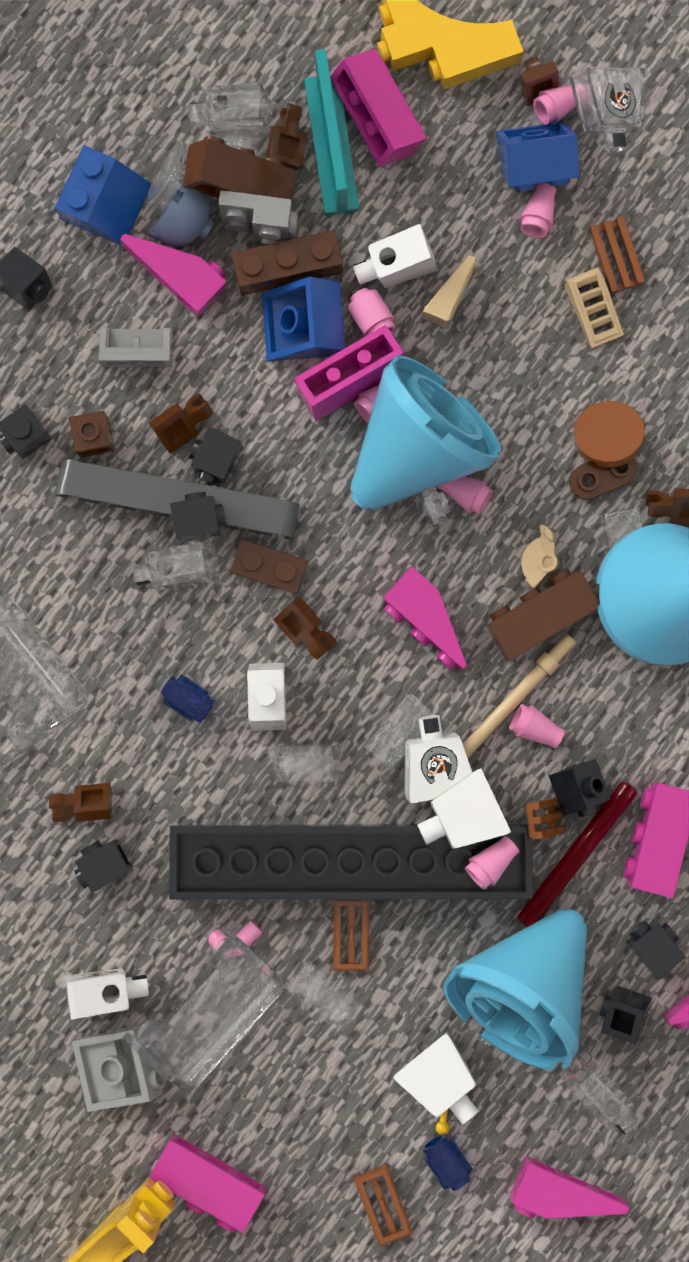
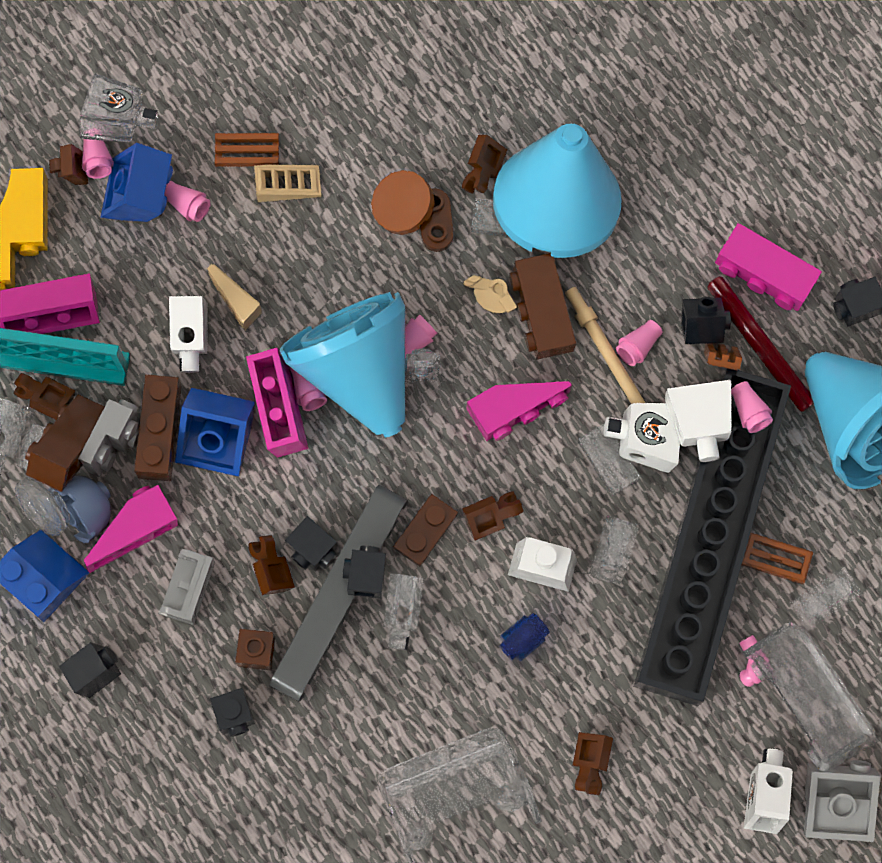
camera: 75 degrees left, 10 degrees down
black brick [74,839,134,893] -> none
bright pink brick [347,288,396,337] -> none

